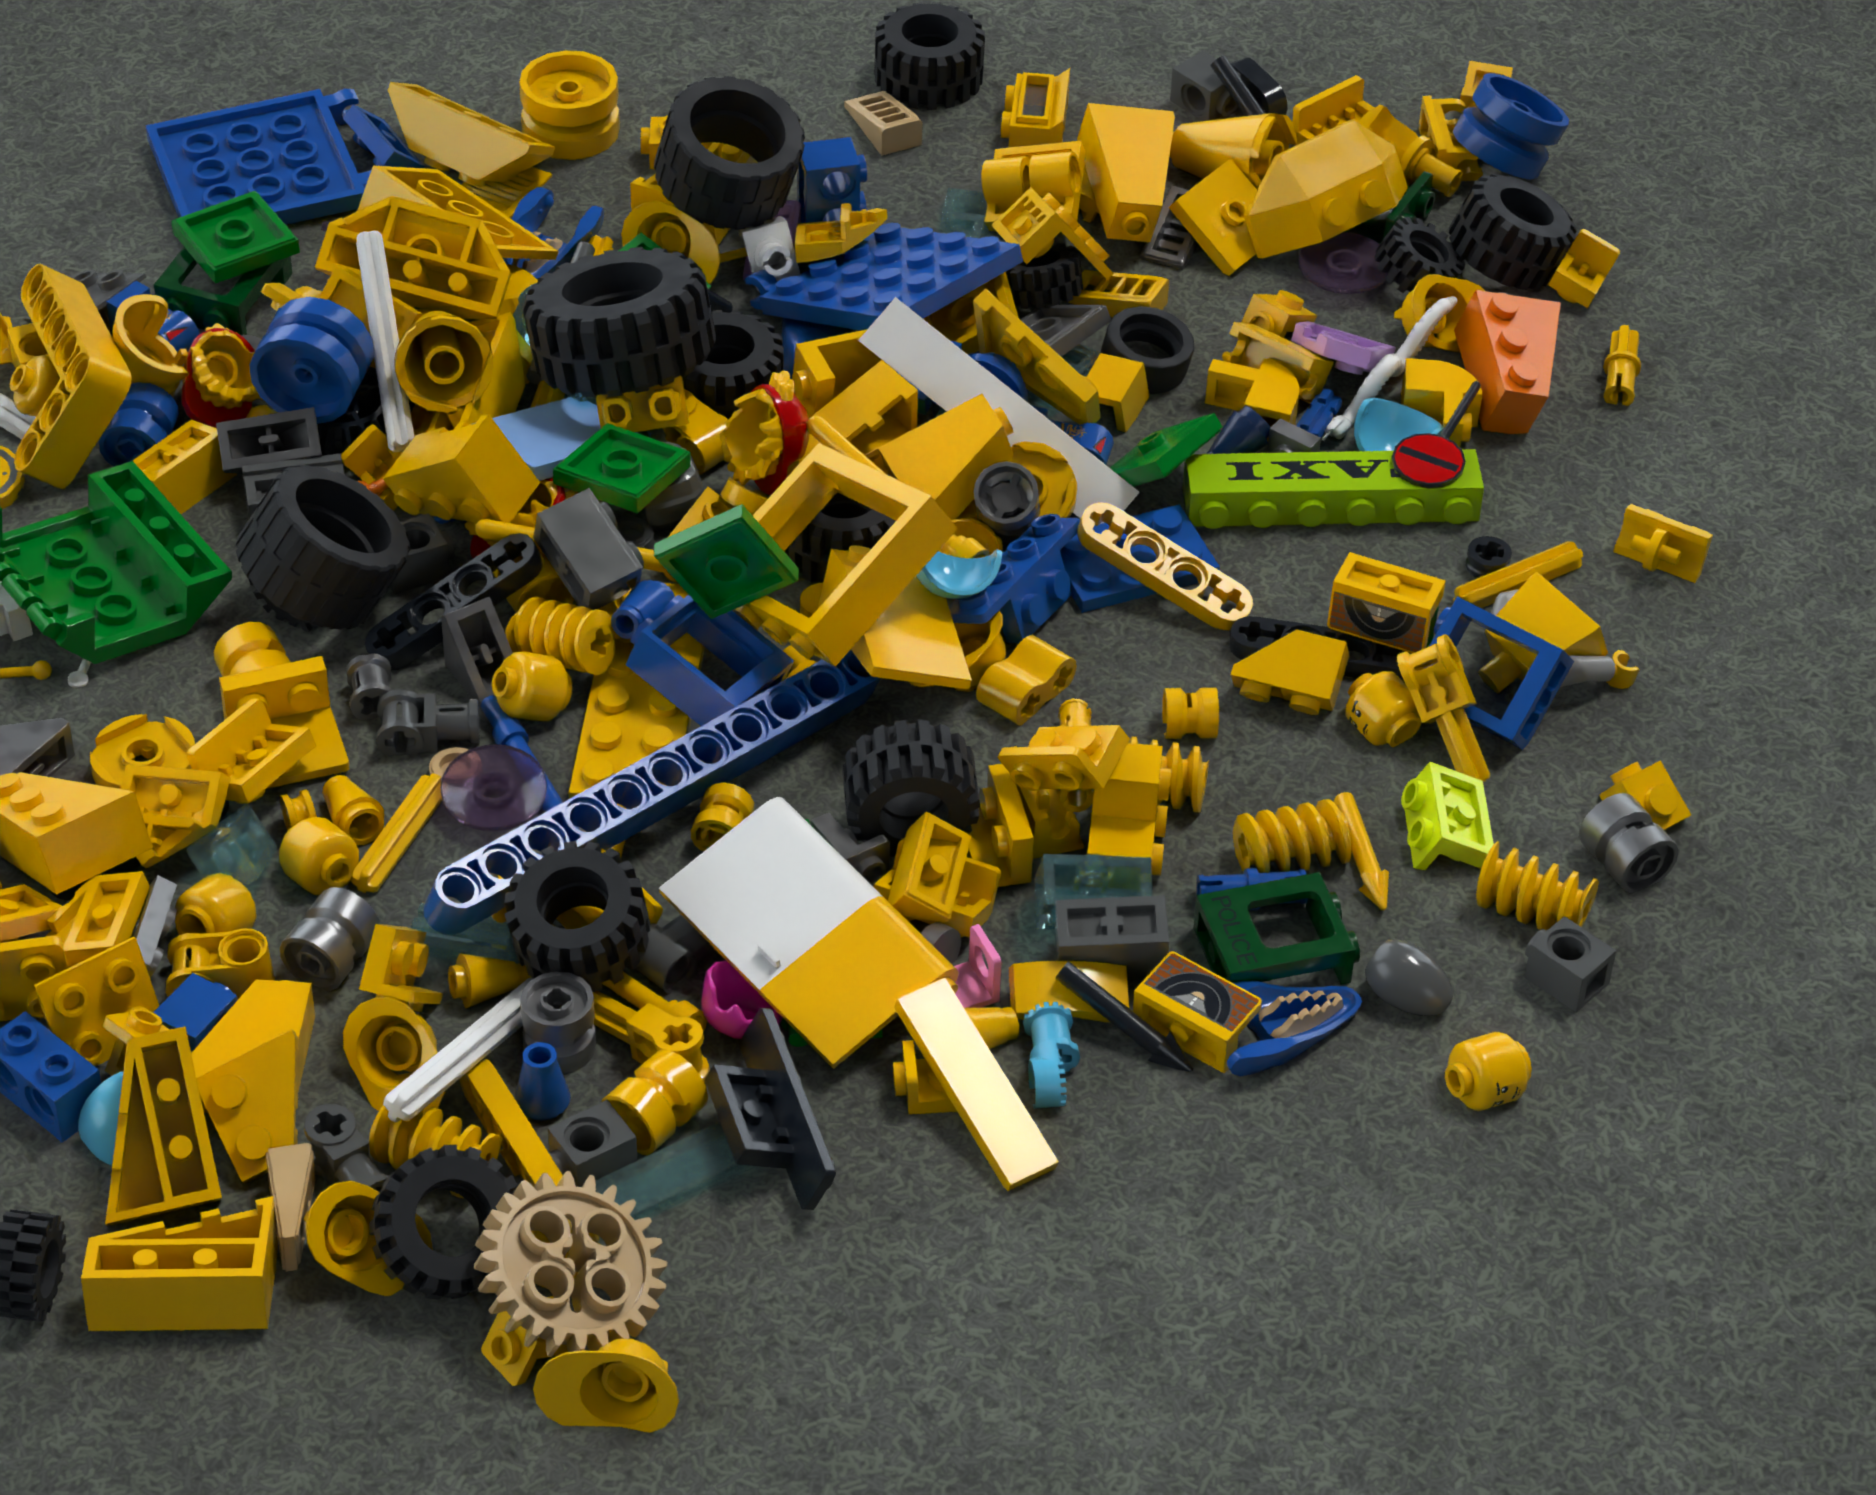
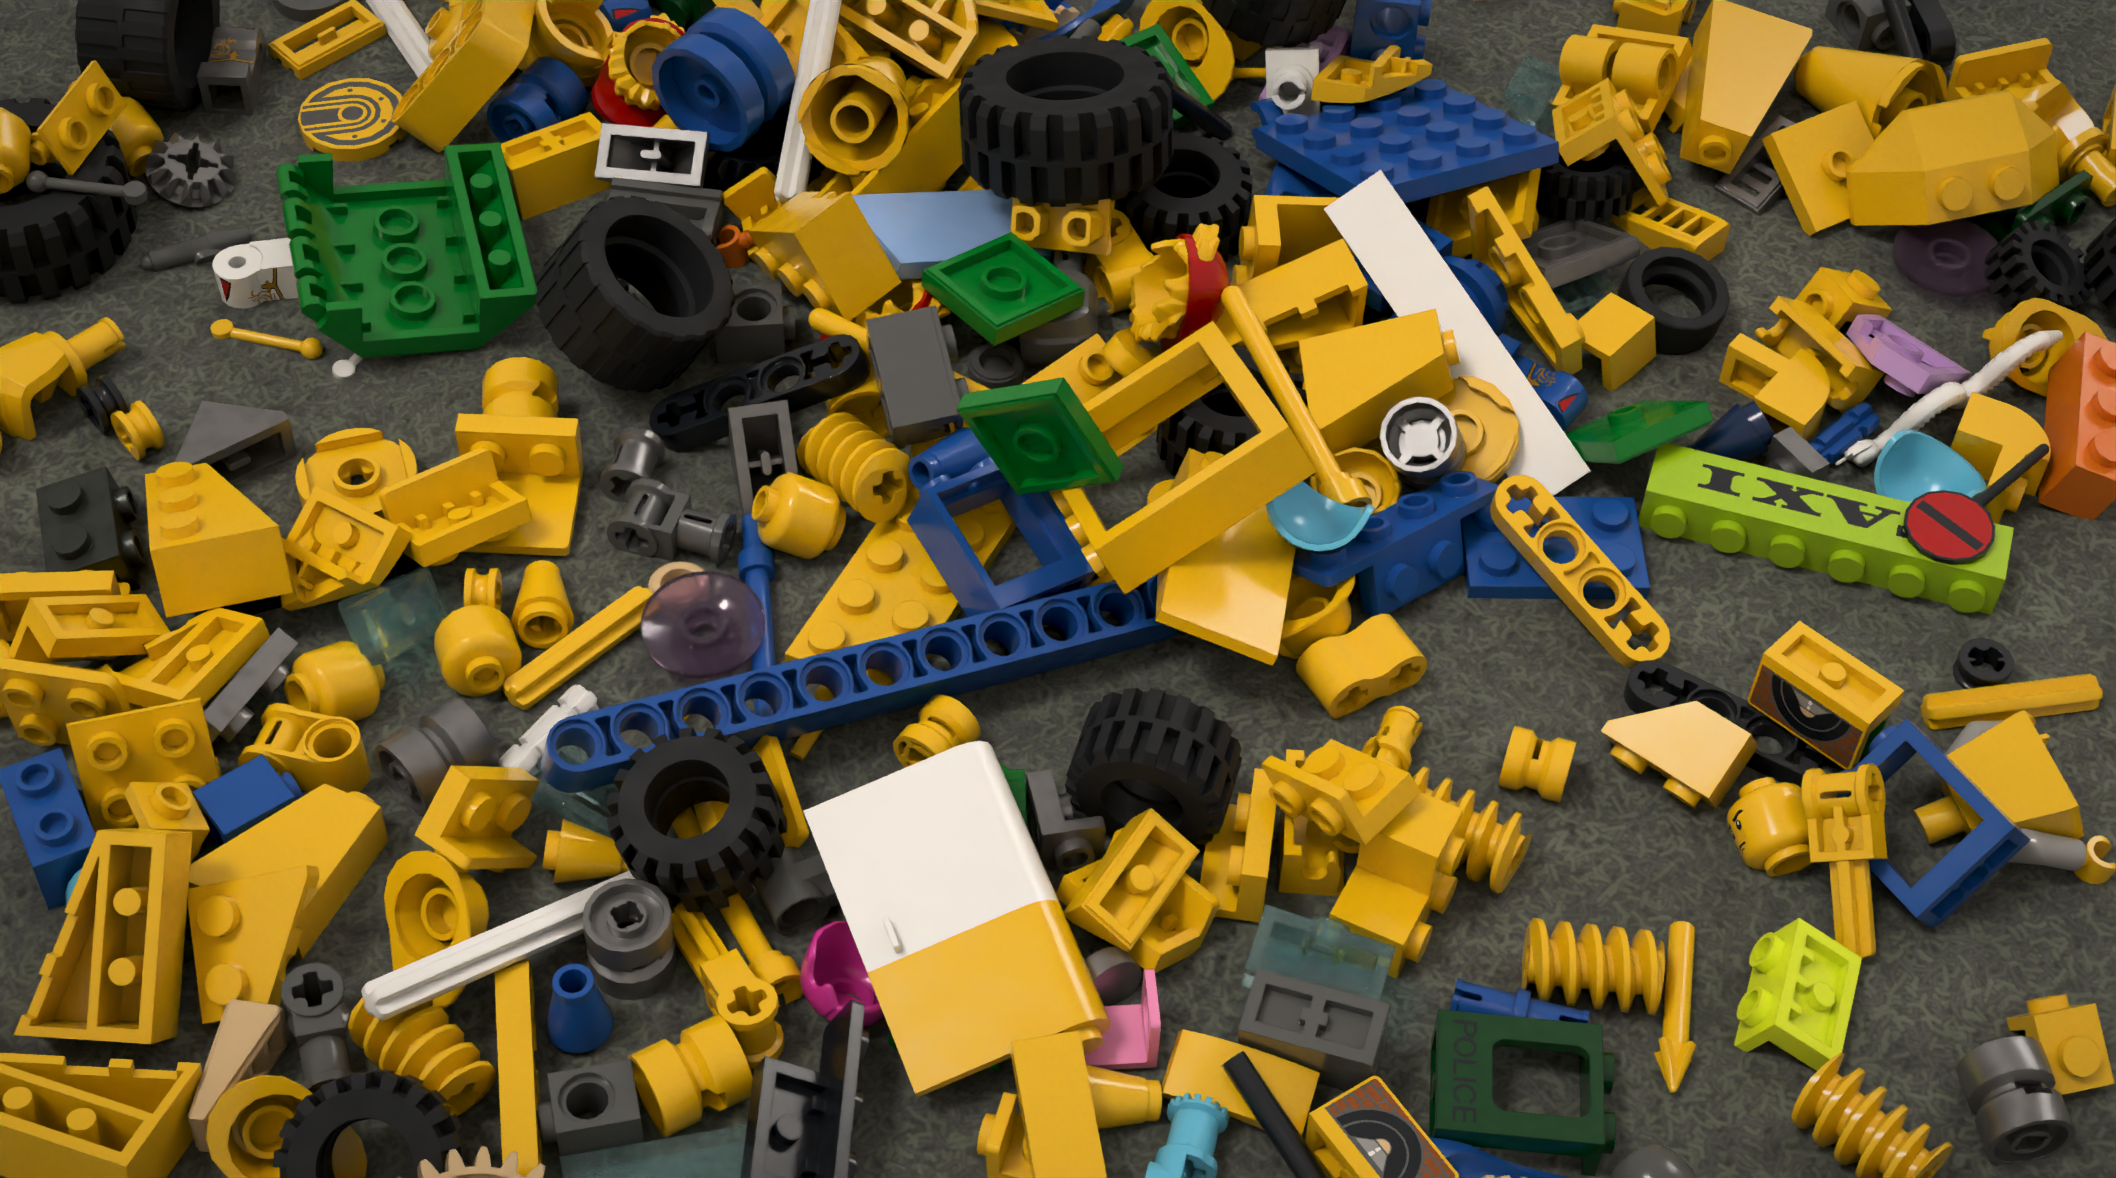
camera: 20 degrees right, 5 degrees up
none -> white axle [498,685,599,777]

